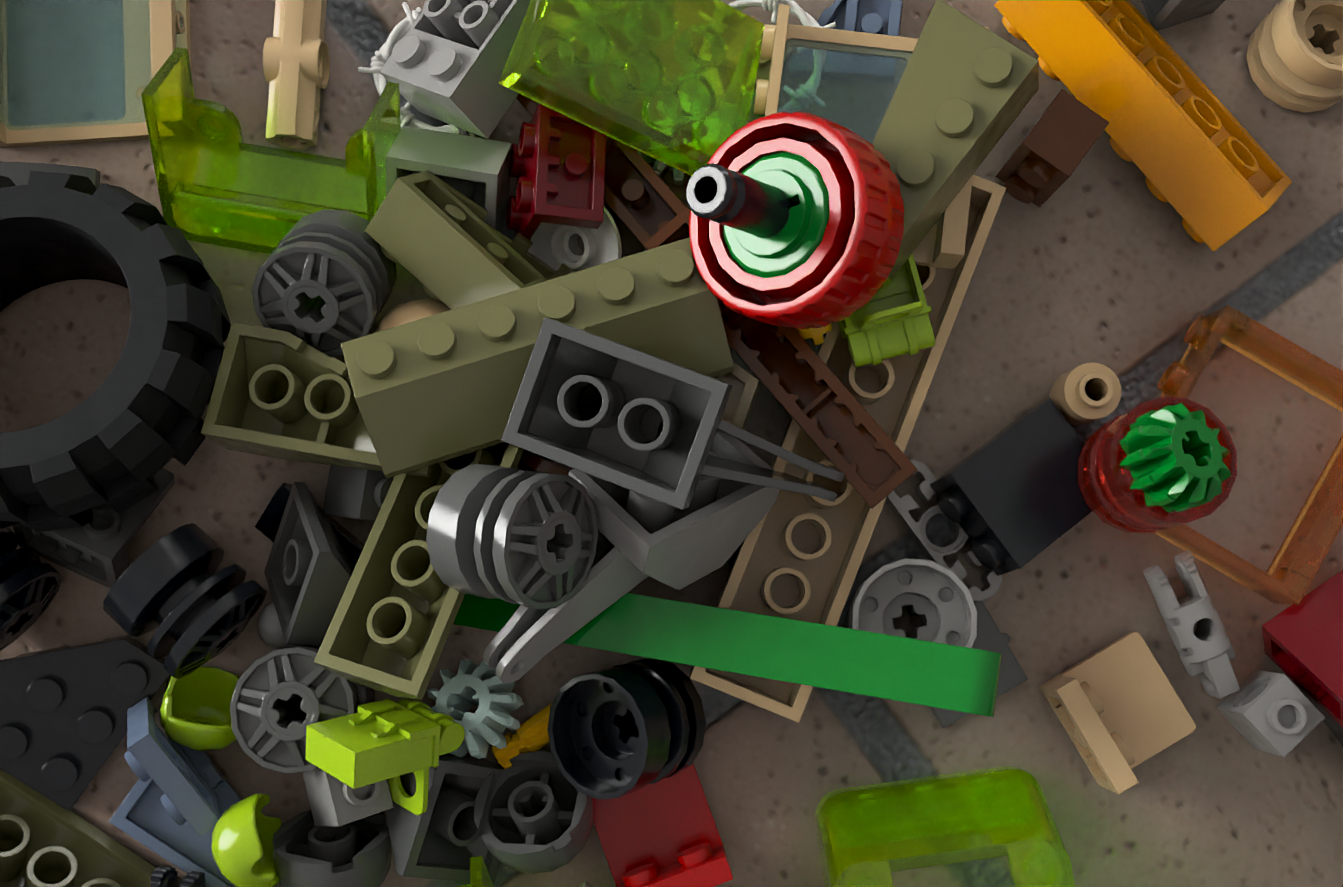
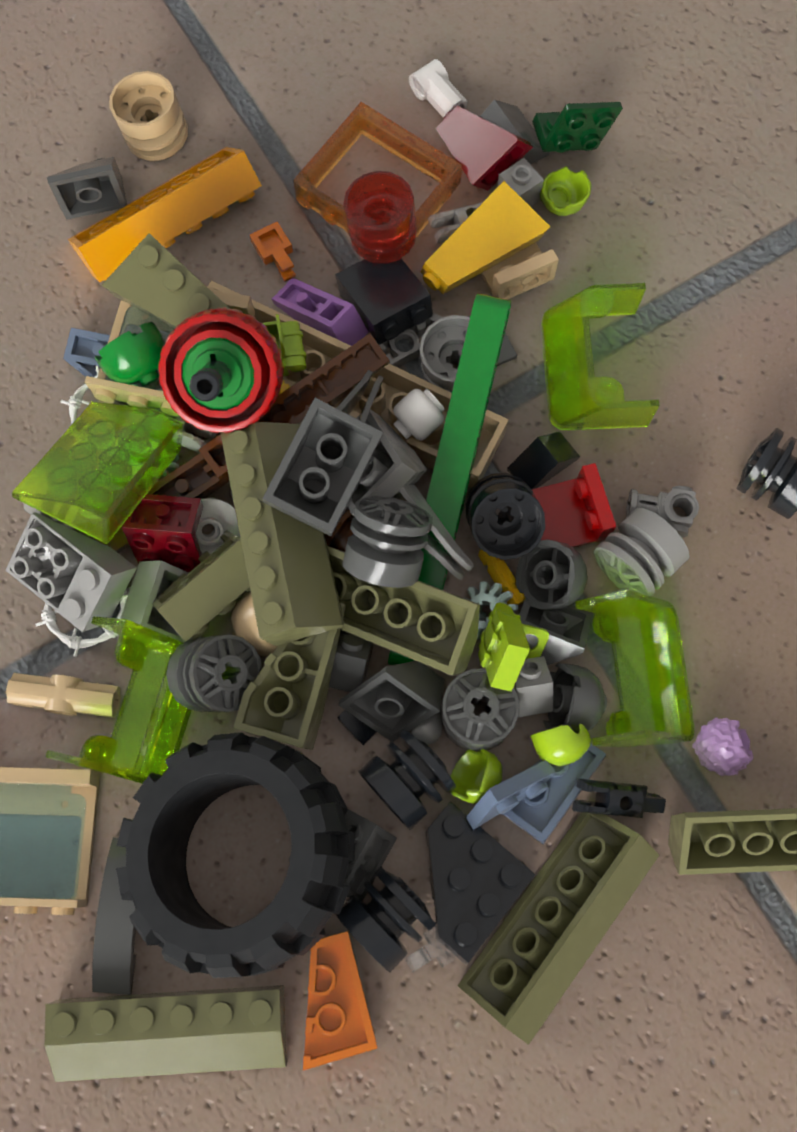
camera: 85 degrees left, 10 degrees down
reddish brown brick [995,89,1109,208] -> none
tan brick [1050,363,1121,425] -> none
green gear [1119,403,1232,514] -> none
none -> green cylinder [95,322,166,387]
none -> orange plate [250,221,296,282]
none -> medium lavender slope [271,278,368,346]
none -> white head [393,389,445,440]
none -> yellow slope [420,181,551,294]
none -> black slope [507,431,580,490]
none -> lime hair [540,166,591,217]

